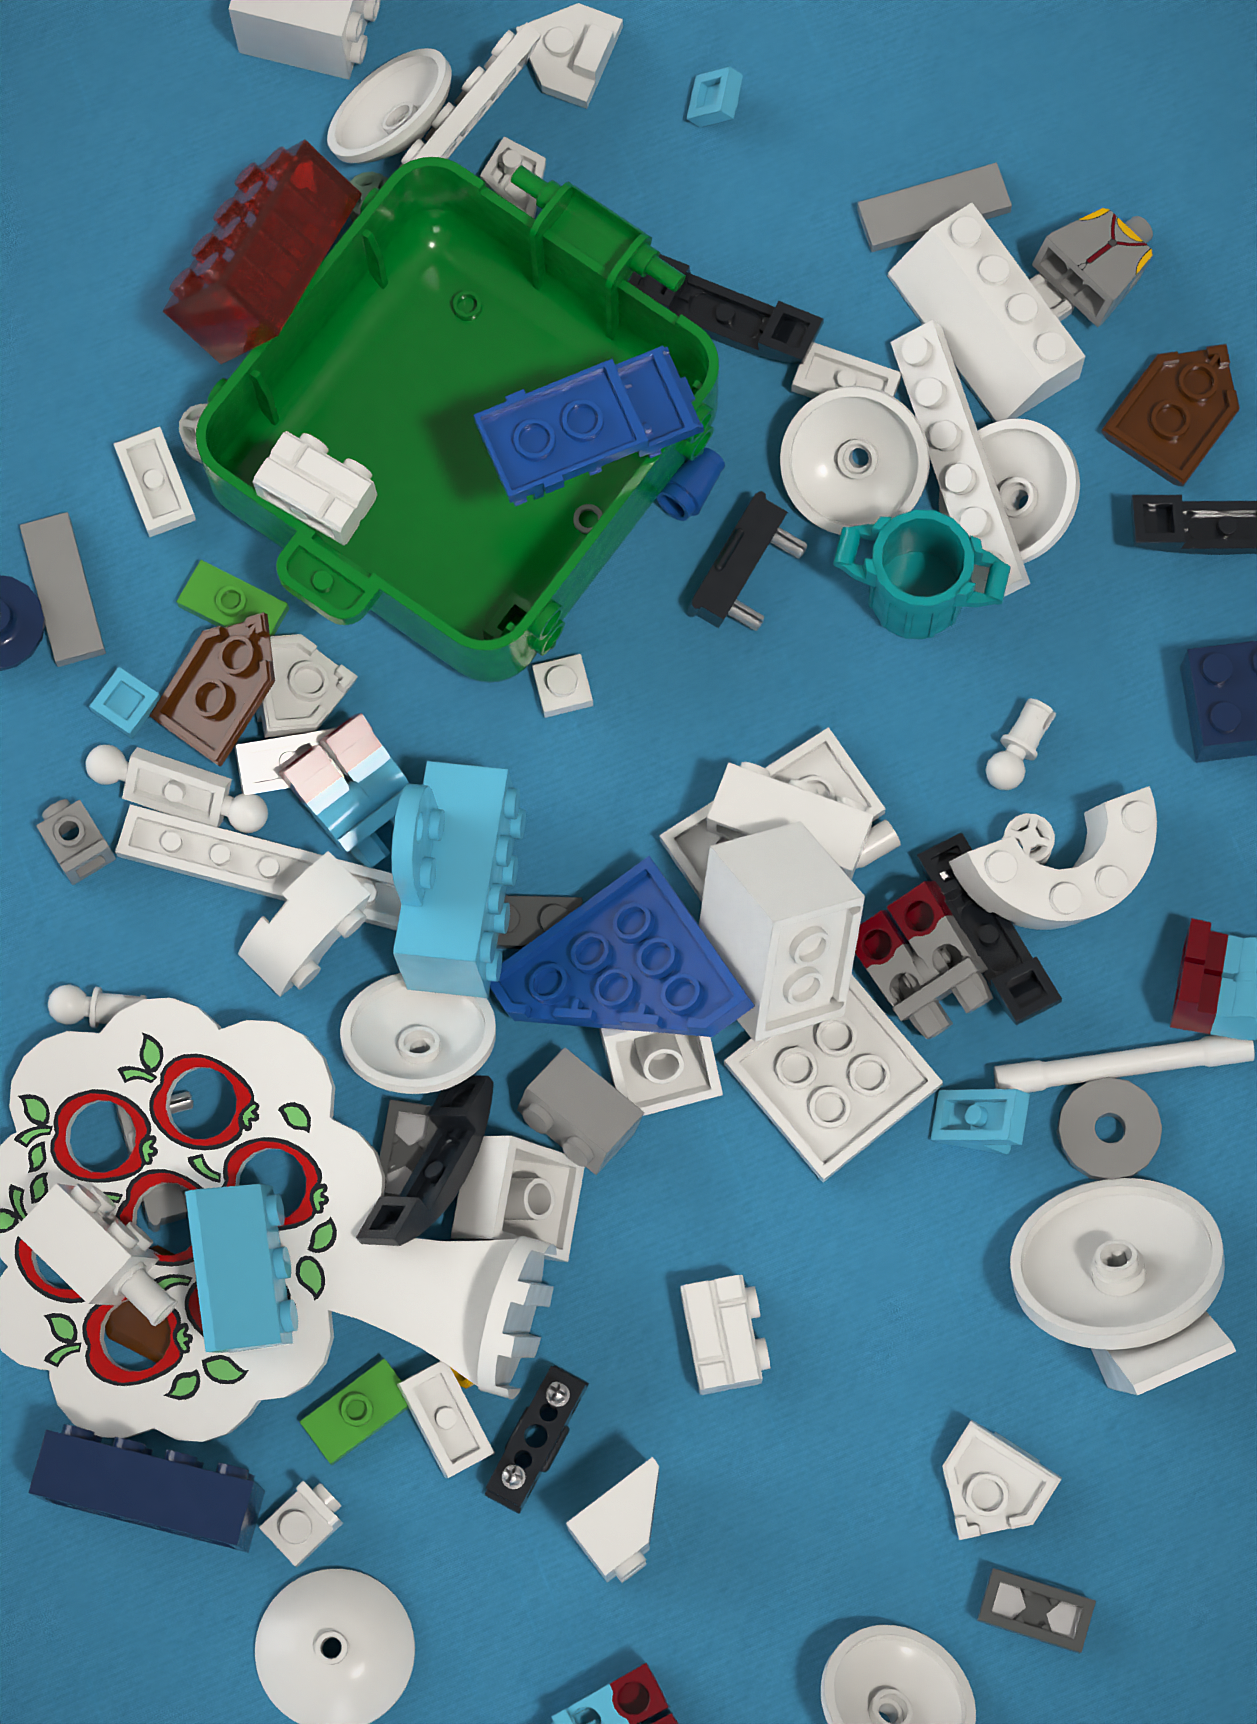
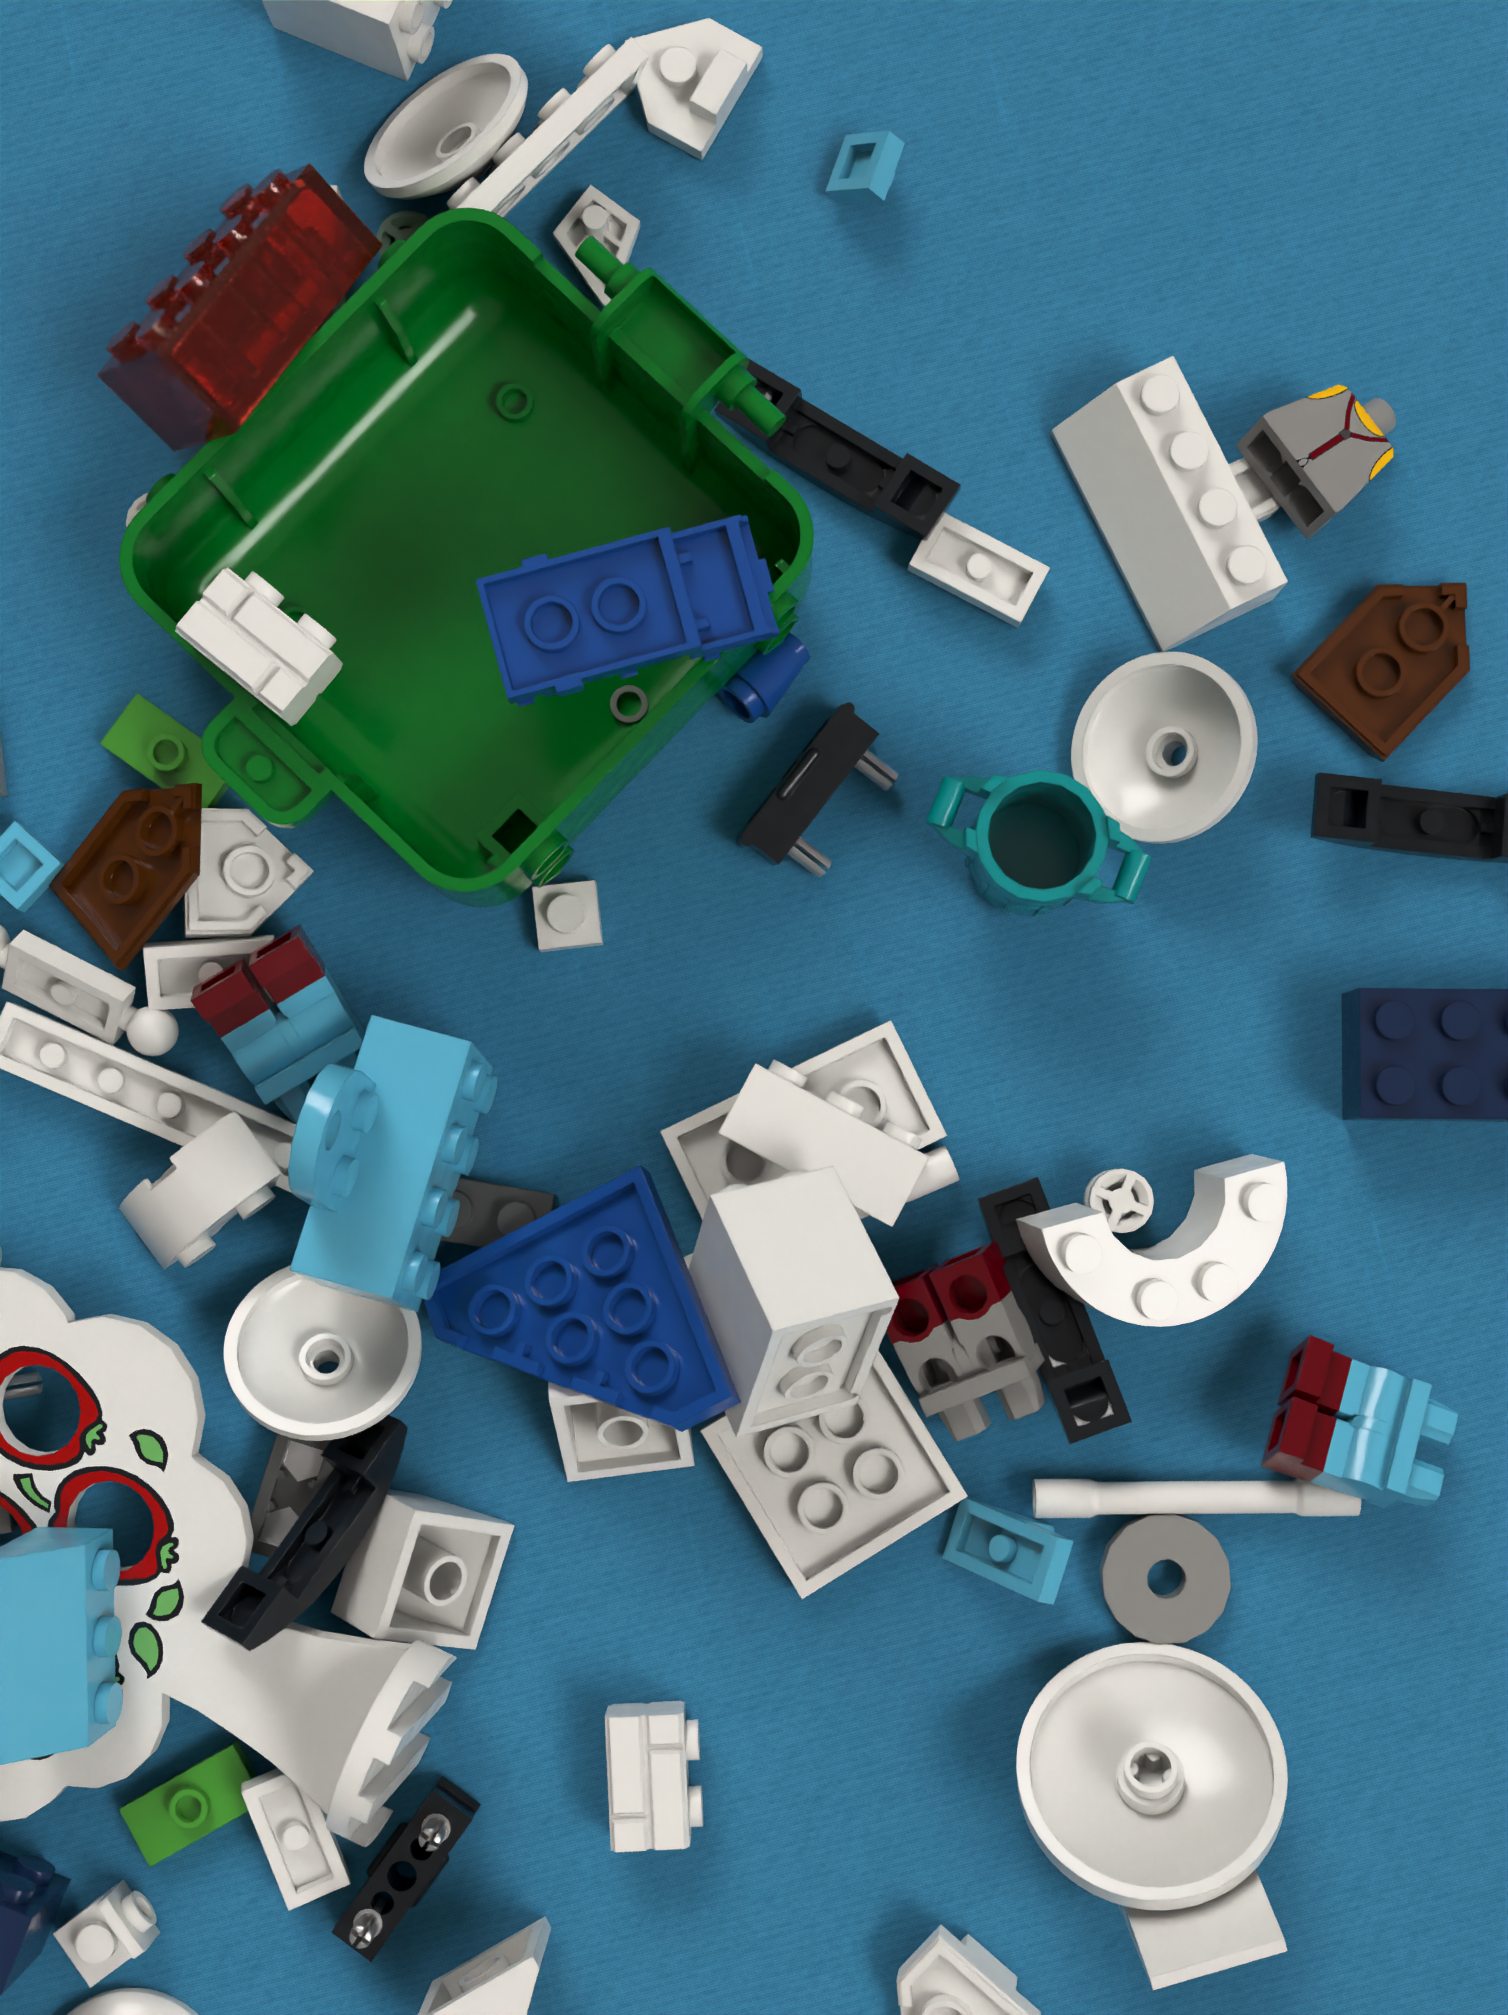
camera: 10 degrees right, 10 degrees up
white plate [114,427,196,537] -> none
light grey brick [517,1048,645,1175] -> none
white dish [780,386,930,535] -> none
light grey tile [857,162,1012,252] -> none
white plate [891,320,1031,597] -> none
white pin [985,698,1056,791] -> none

